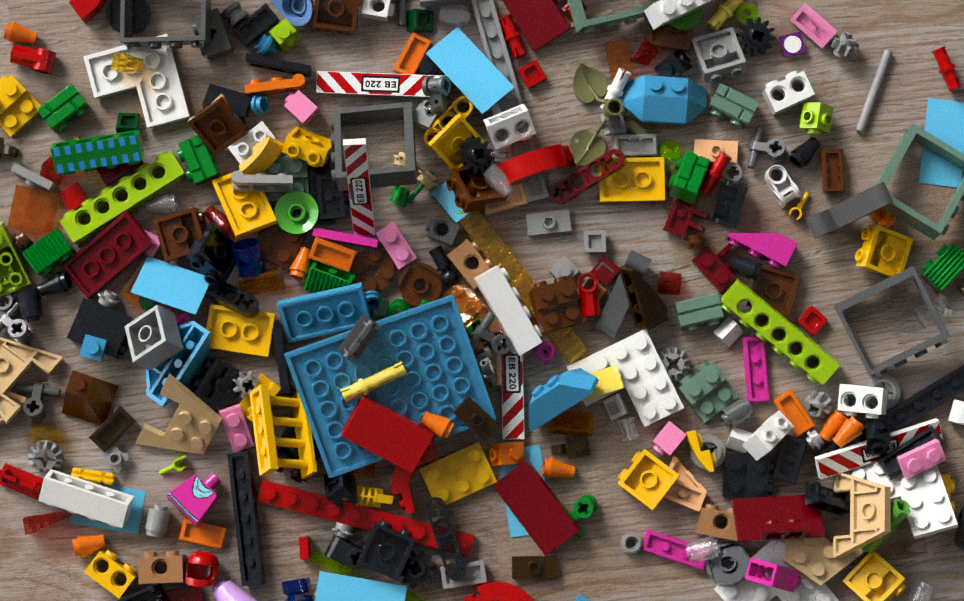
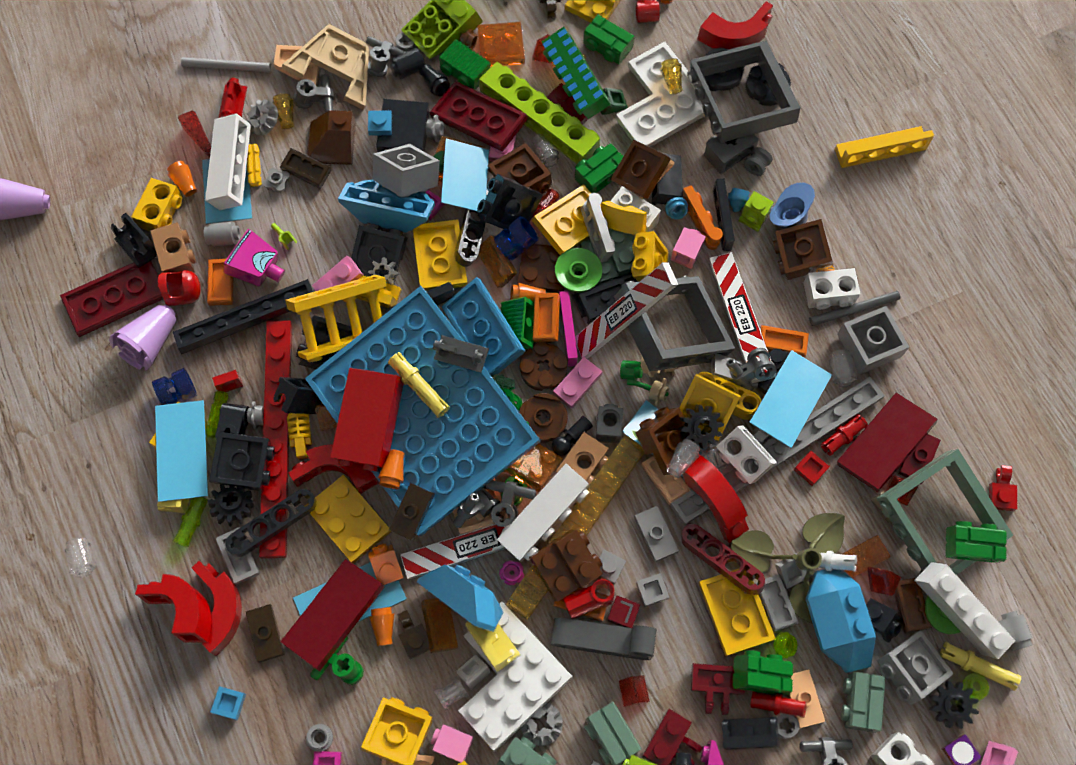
camera: 70 degrees right, 15 degrees down
light grey plate [11,163,57,193] -> none
red tile [59,182,88,211] -> none
tan wing [135,373,222,455] -> none
black plate [232,3,280,48] -> none
dark azure plate [365,291,382,312] -> none
dark green slope [407,9,433,33] -> none
dark brown slope [619,266,668,331] -> none
reddish brown plate [685,233,707,249] -> none

